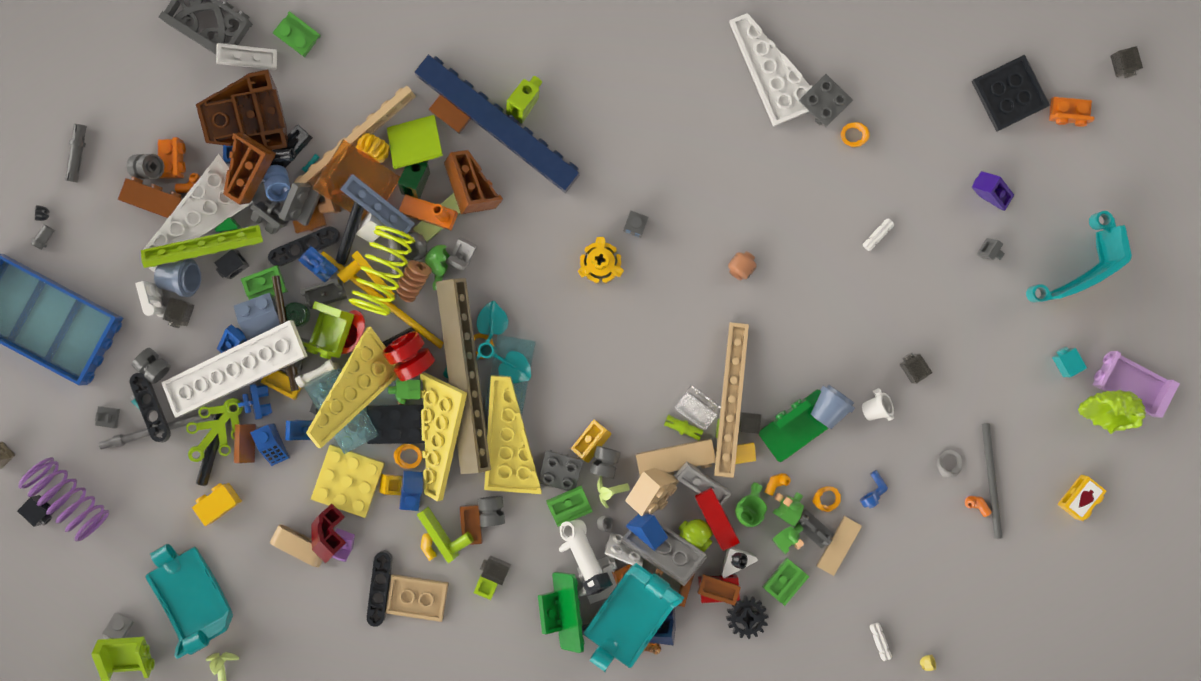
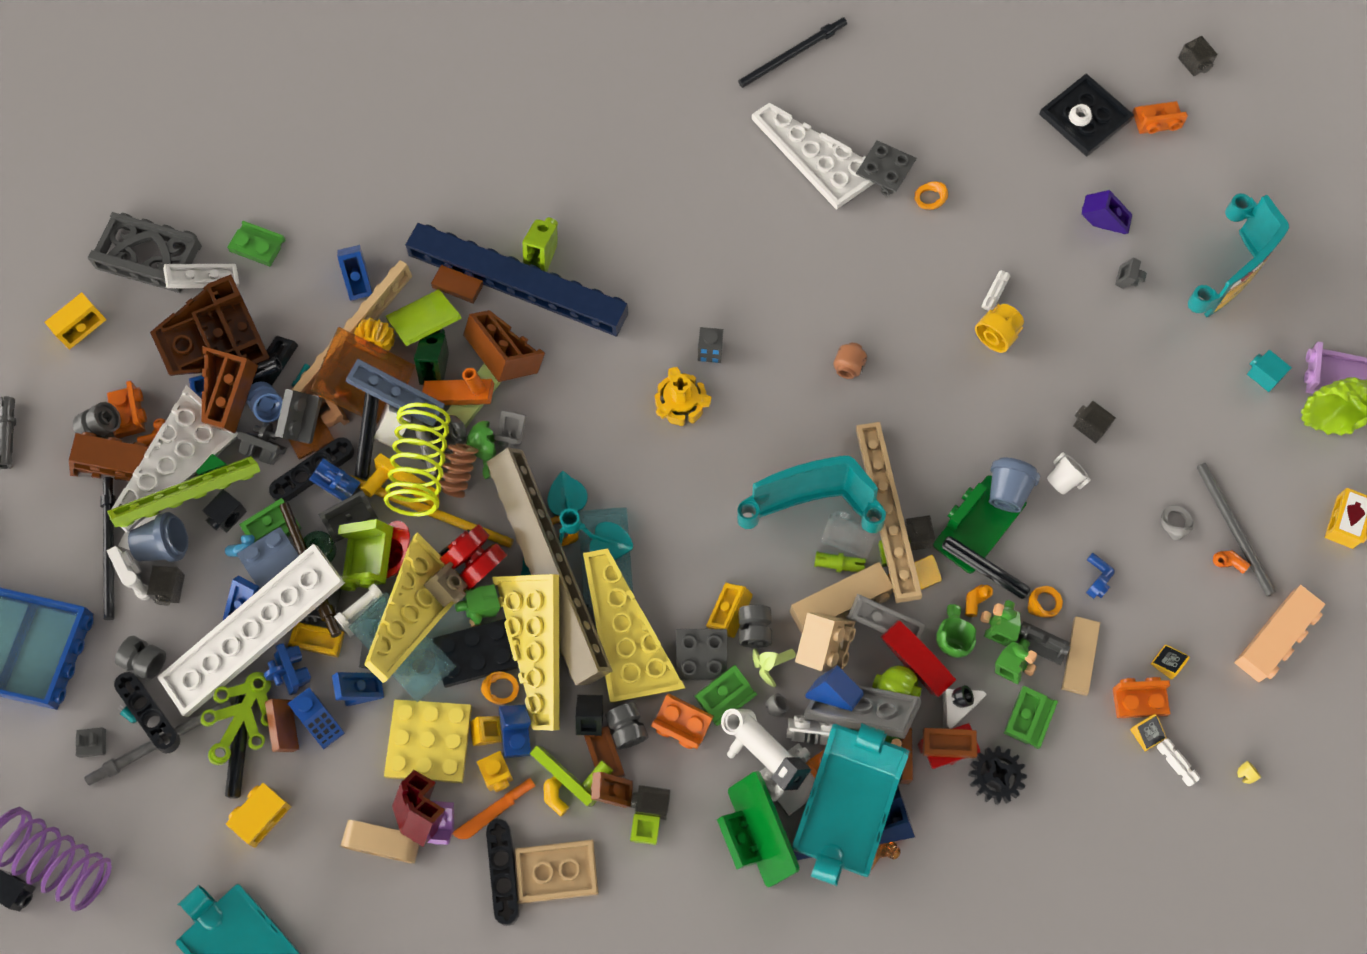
camera: 15 degrees left, 20 degrees down
none -> yellow brick [44,292,107,350]
none -> black bar [100,477,116,620]
none -> dark azure arm [225,535,255,557]
none -> blue slope [337,245,372,301]
none -> dark tan brick [424,561,468,607]
none -> orange piece [453,778,536,839]
none -> yellow bracket [476,751,513,792]
none -> black brick [575,695,604,736]
none -> dark orange plate [591,772,633,808]
none -> orange bracket [651,693,714,749]
none -> teal panel [737,455,886,533]
none -> black axle [942,536,1030,599]
none -> yellow piece [975,304,1024,353]
none -> white plate [1069,104,1092,126]
none -> orange bracket [1112,677,1170,718]
none -> slope [1130,714,1167,751]
none -> slope [1150,644,1190,680]
none -> light nougat brick [1234,585,1326,682]

